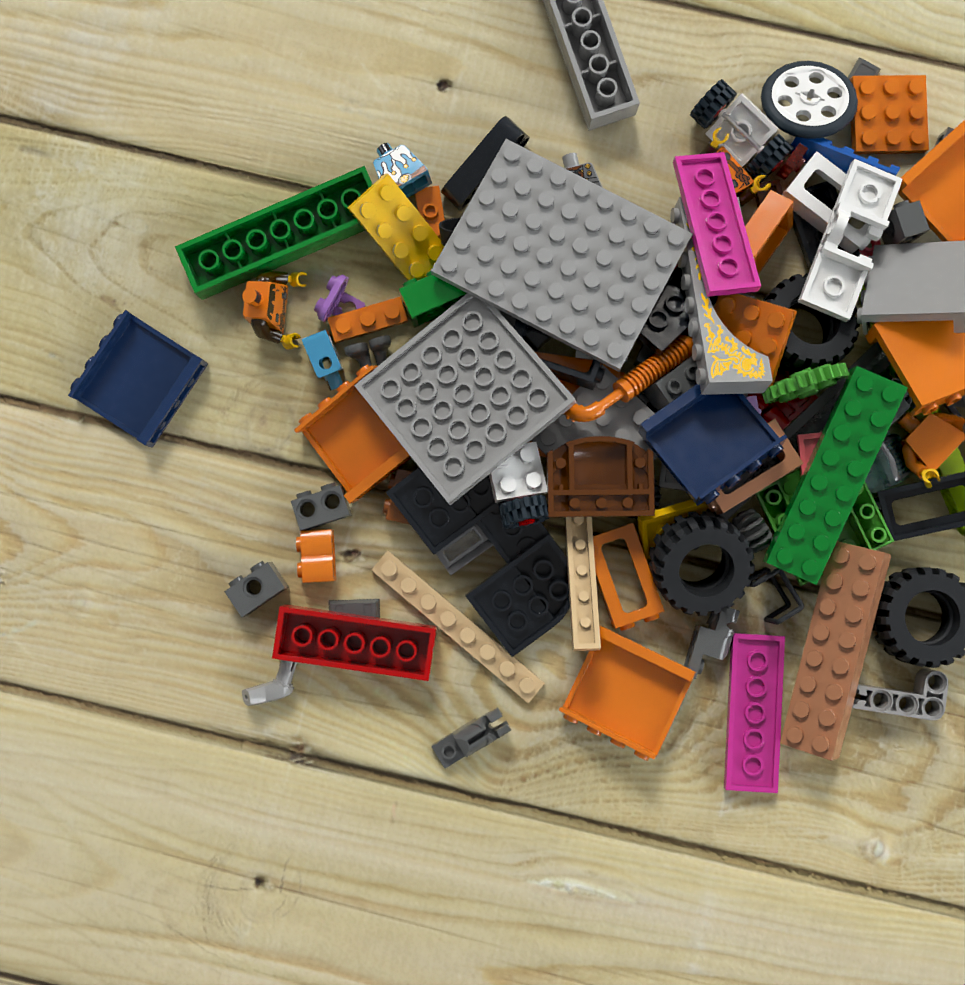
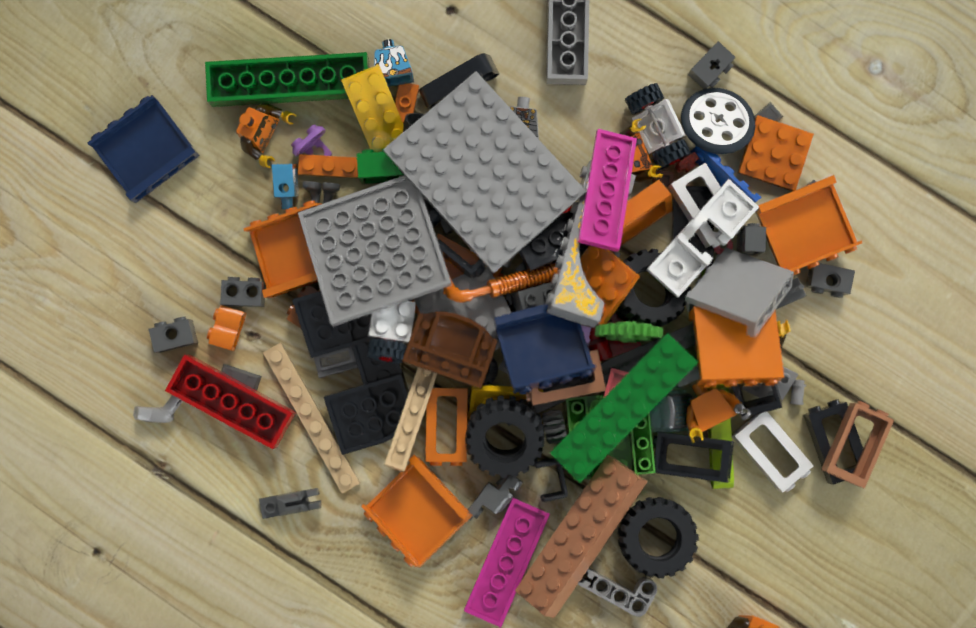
camera: 20 degrees right, 0 degrees up
none -> dark grey brick [688,41,736,89]

